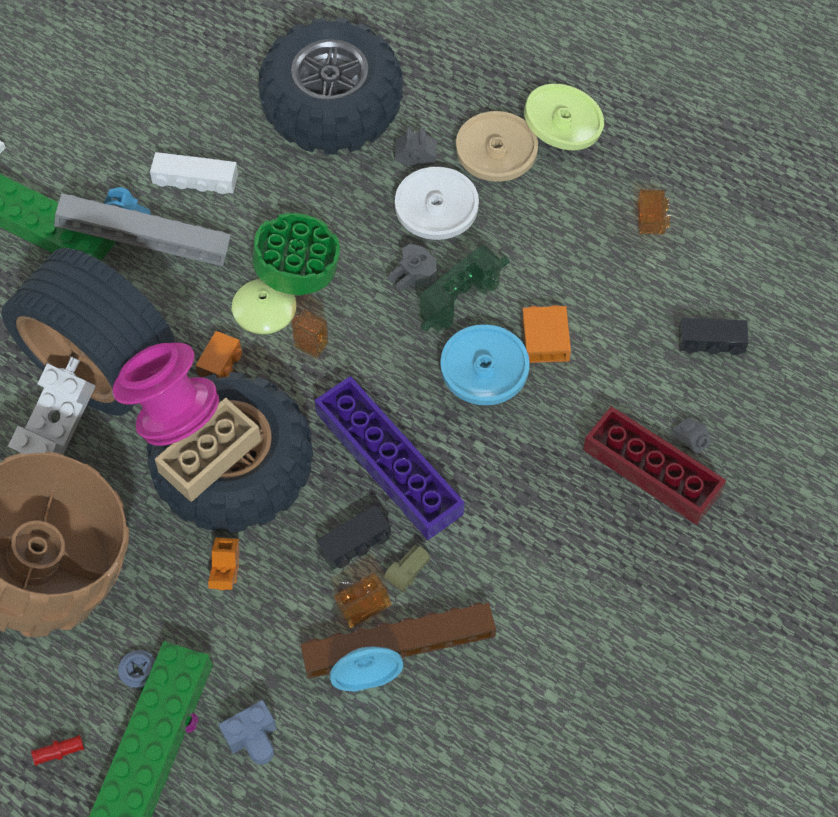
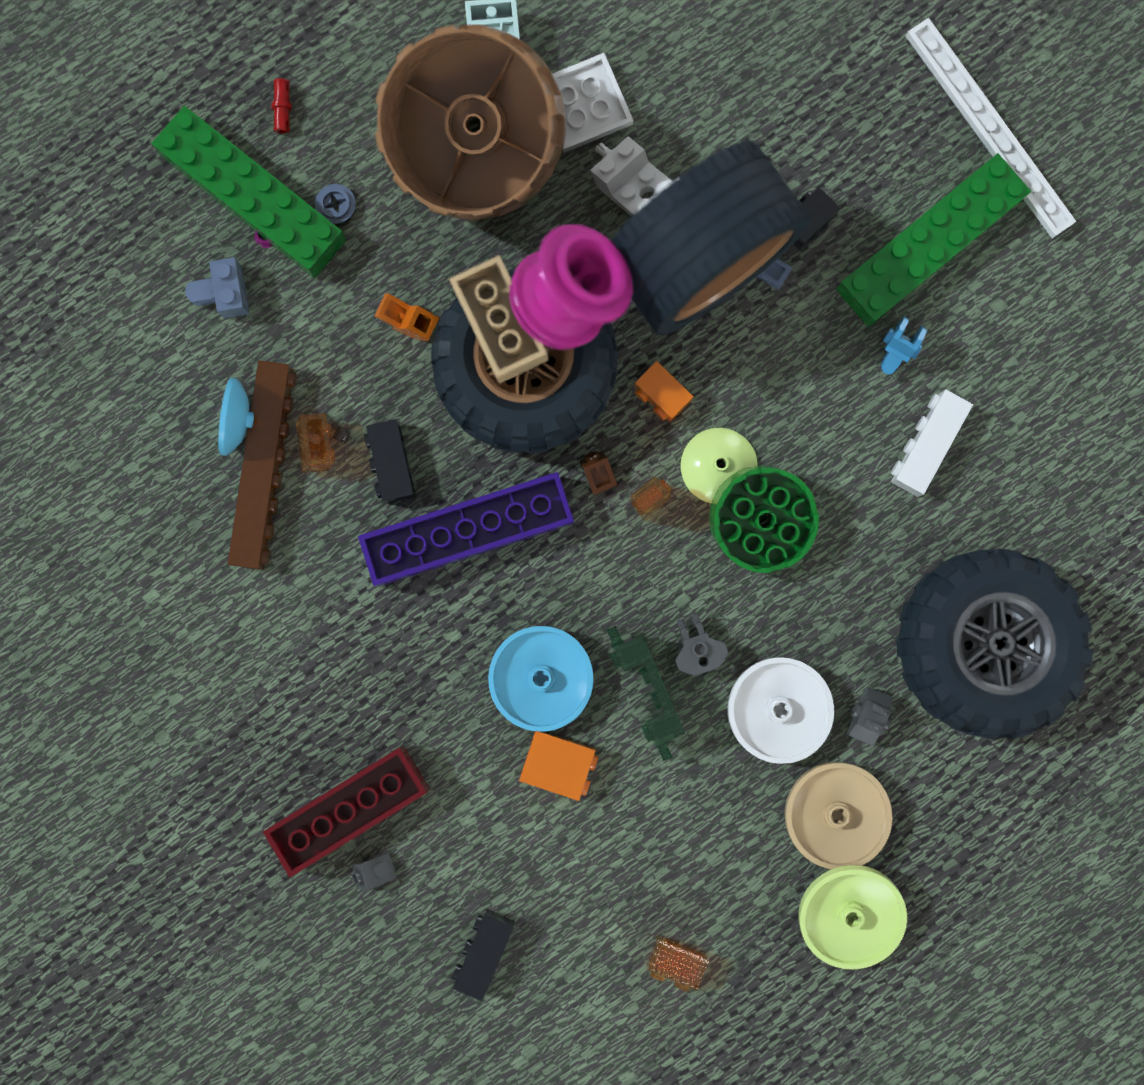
camera: 115 degrees right, 25 degrees up
light grey brick [54,194,231,266] -> none
olive piece [384,545,430,593] -> none
none -> reddish brown bracket [579,451,617,495]

